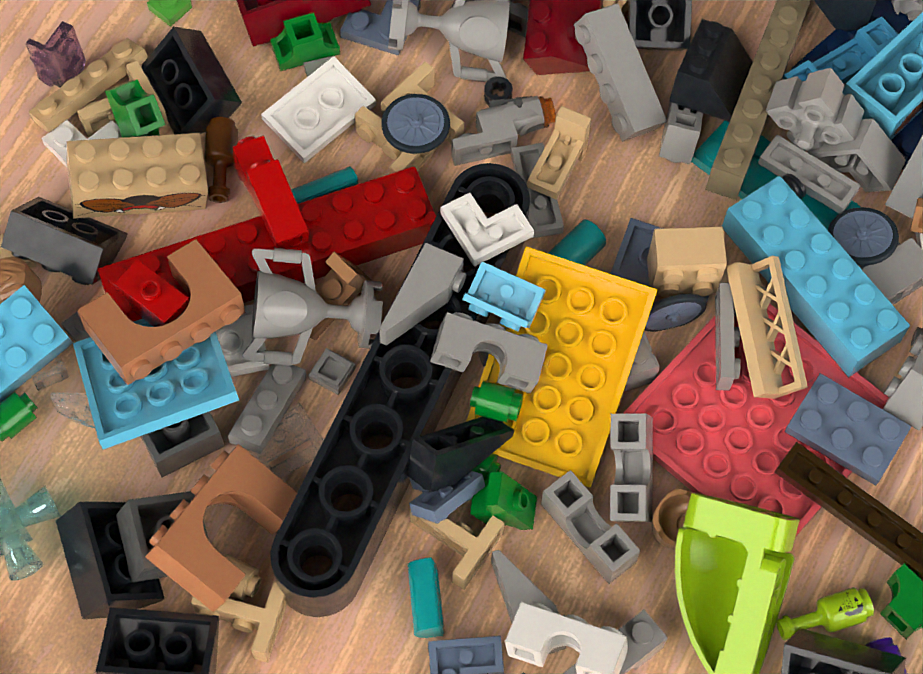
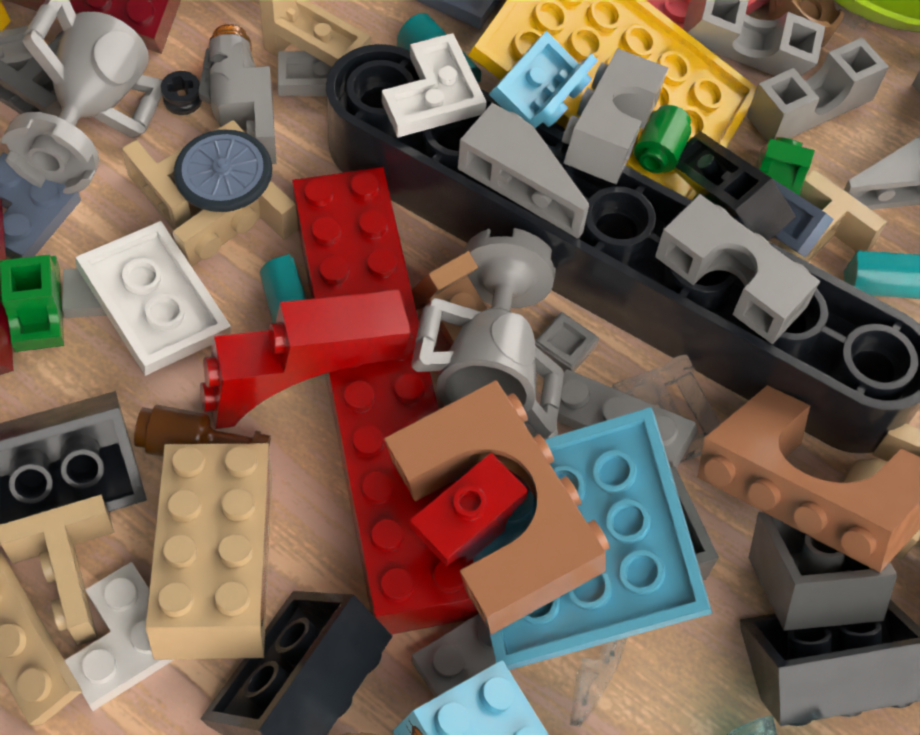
camera: 85 degrees left, 5 degrees down
green brick [105,79,166,138] -> none
none -> light grey arch [655,194,820,344]

